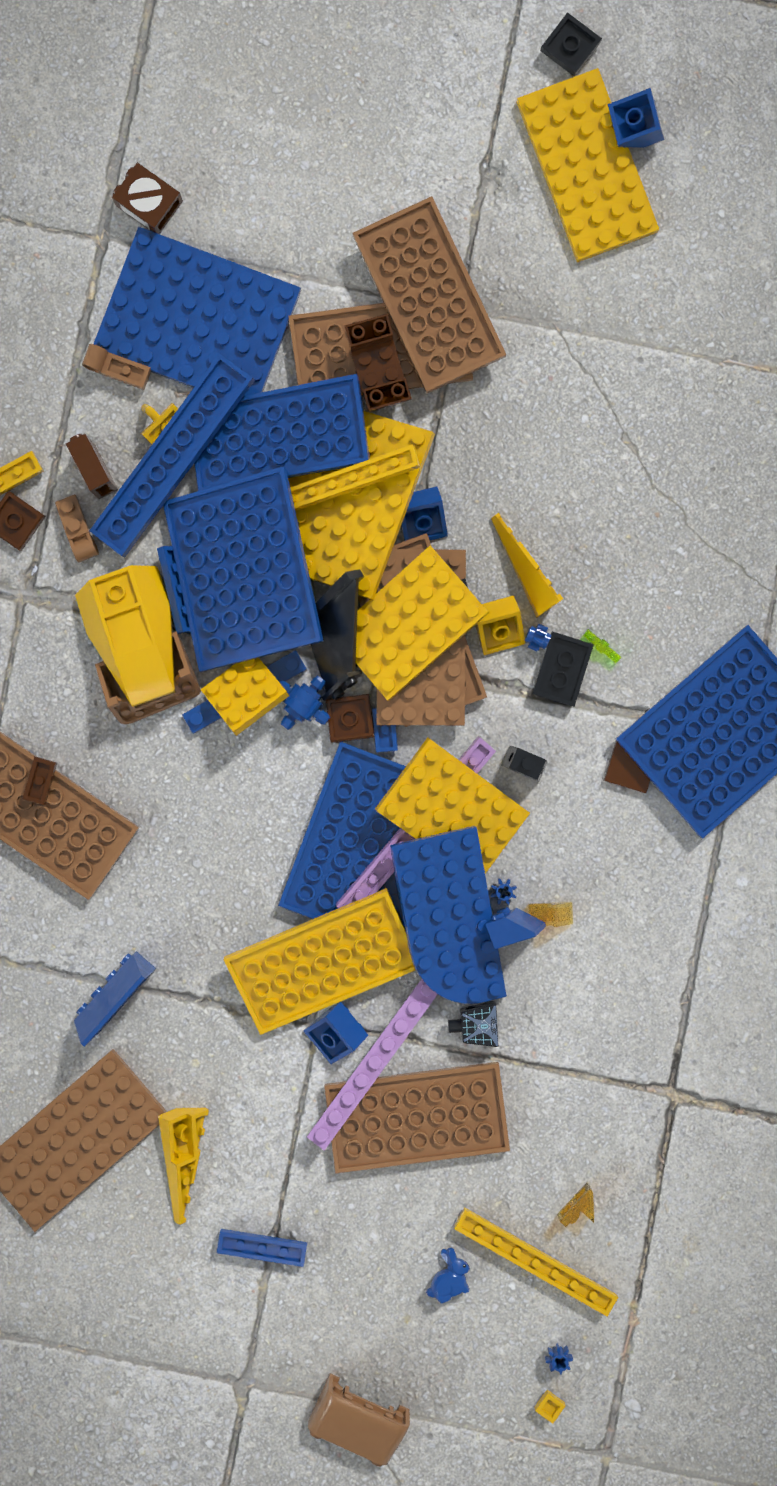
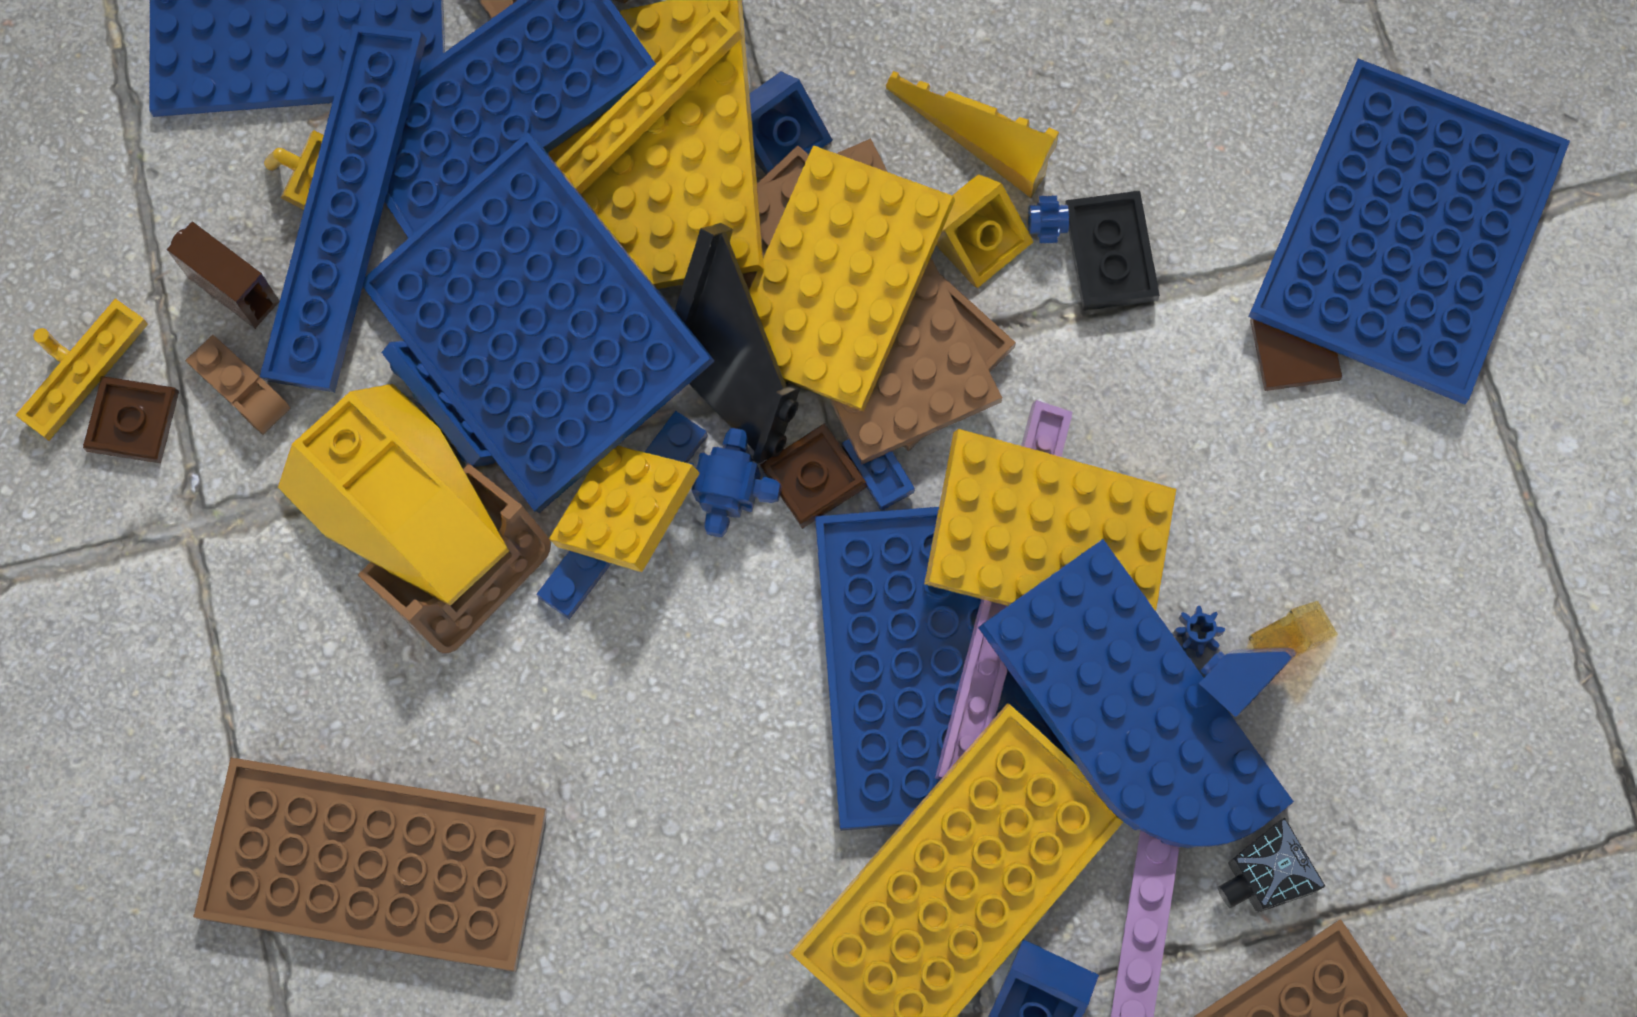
camera: 20 degrees left, 15 degrees down
reddish brown plate [22,756,58,805] -> none
medium nougat plate [82,344,151,390] -> none
black torso [501,746,548,782] -> none
clear neon green bar [583,629,621,663] -> none

